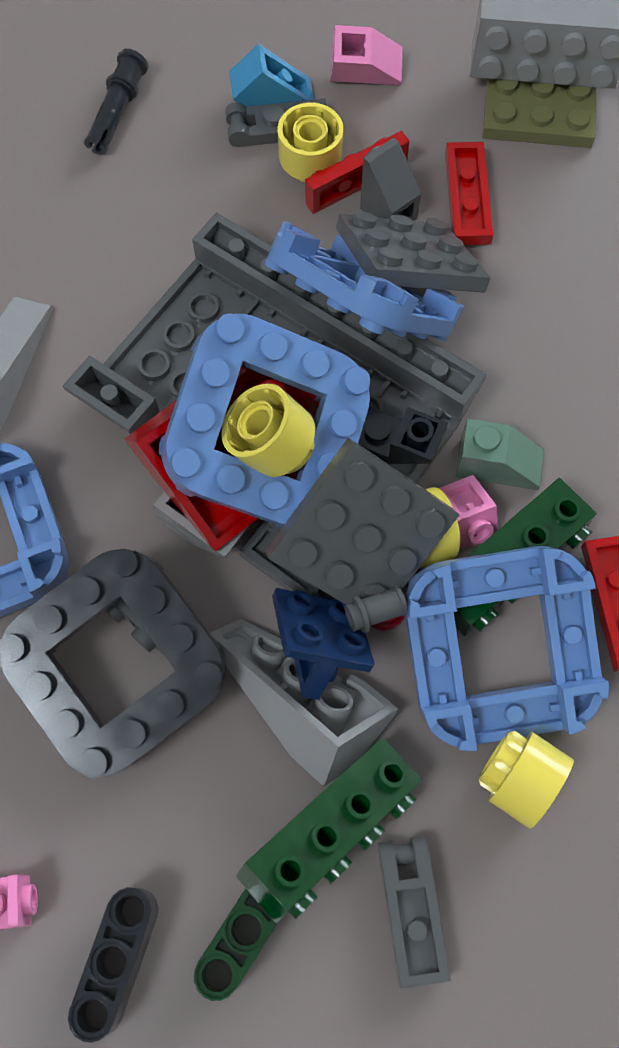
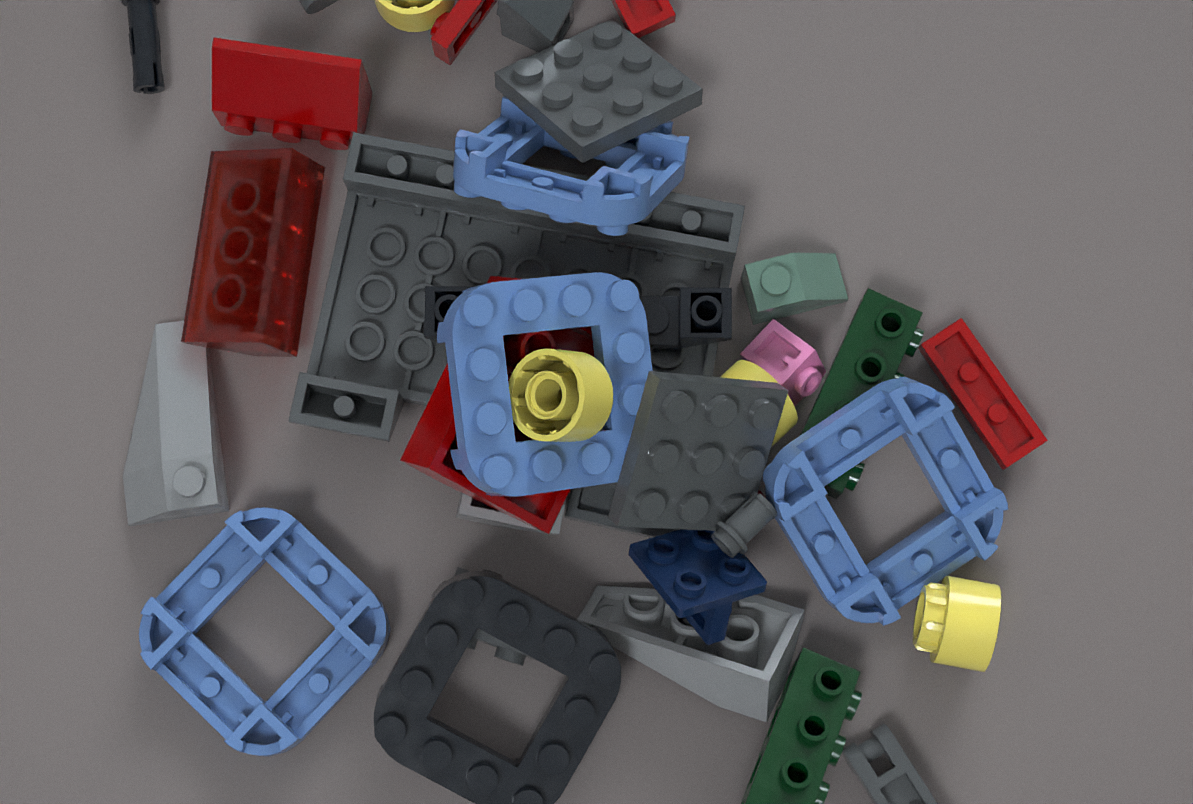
camera: 25 degrees left, 10 degrees up
none -> clear red slope [181,148,325,357]
none -> red slope [212,37,373,150]

